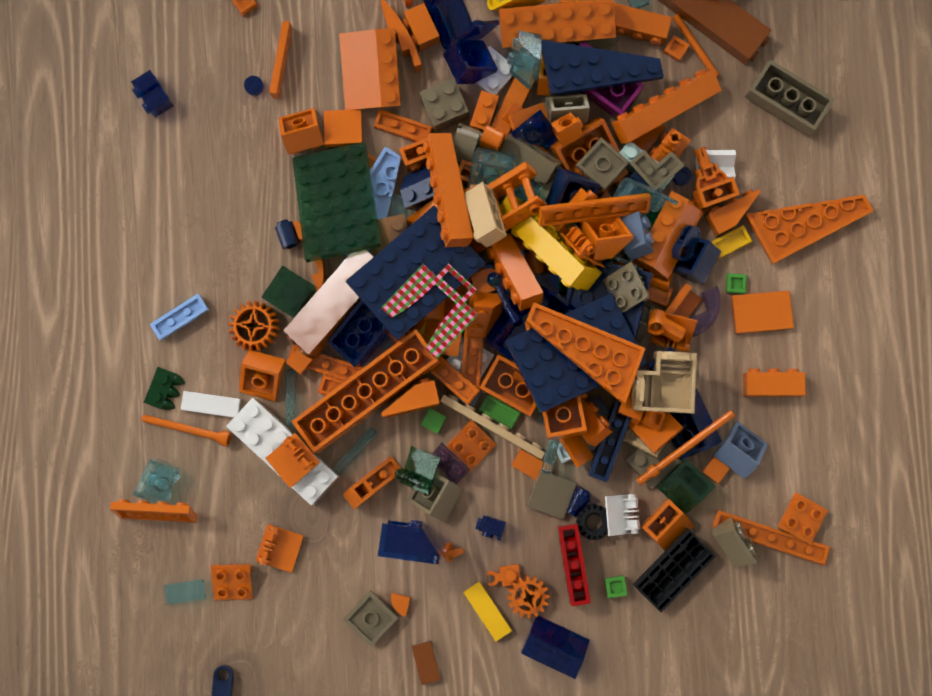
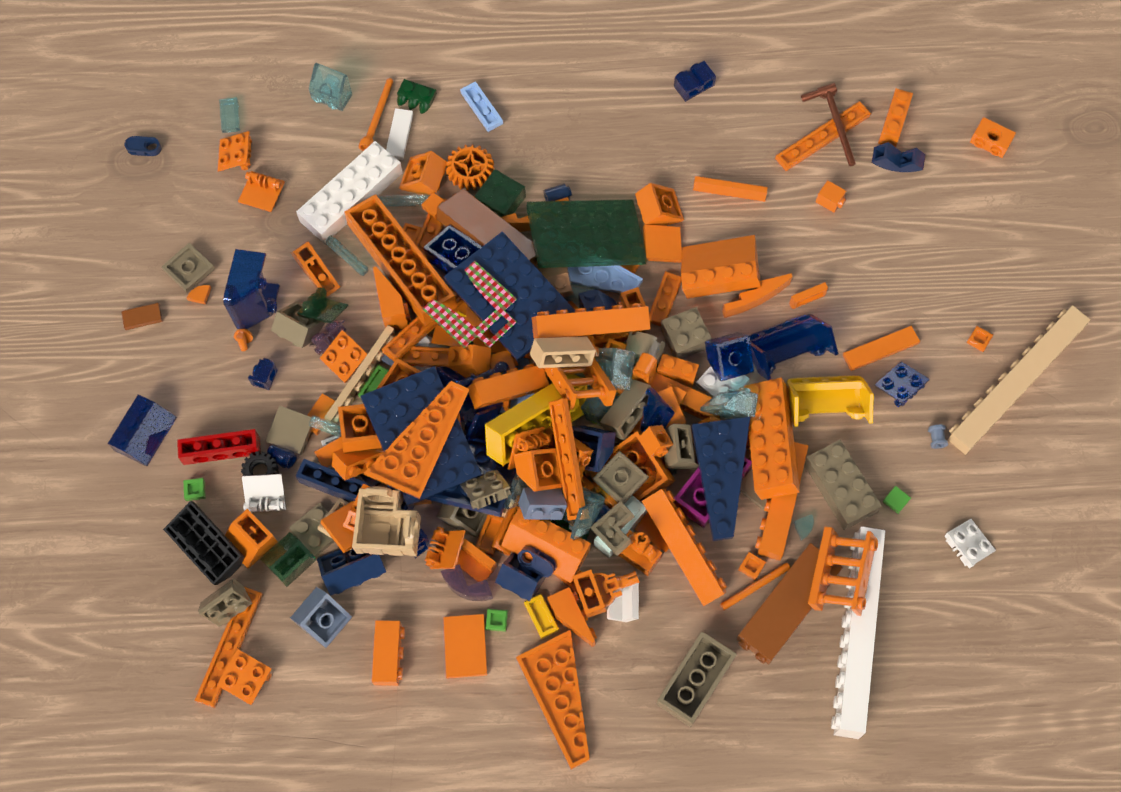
camera: 85 degrees right, 15 degrees down
orange plate [110,499,197,523] -> none
clear blue tile [244,76,264,96] -> none
orange hinge [265,433,321,488] -> none
orange brick [402,3,440,51] -> none
bright green tile [421,408,447,434] -> none
yellow tile [463,581,512,642] -> none
orange plate [486,564,520,587] -> none
orange gear [506,574,550,619] -> none
orange bar [636,410,736,485] -> none
orange piece [647,309,686,343] -> none
clear blue tile [672,166,691,186] -> none
orange tile [702,457,730,484] -> none

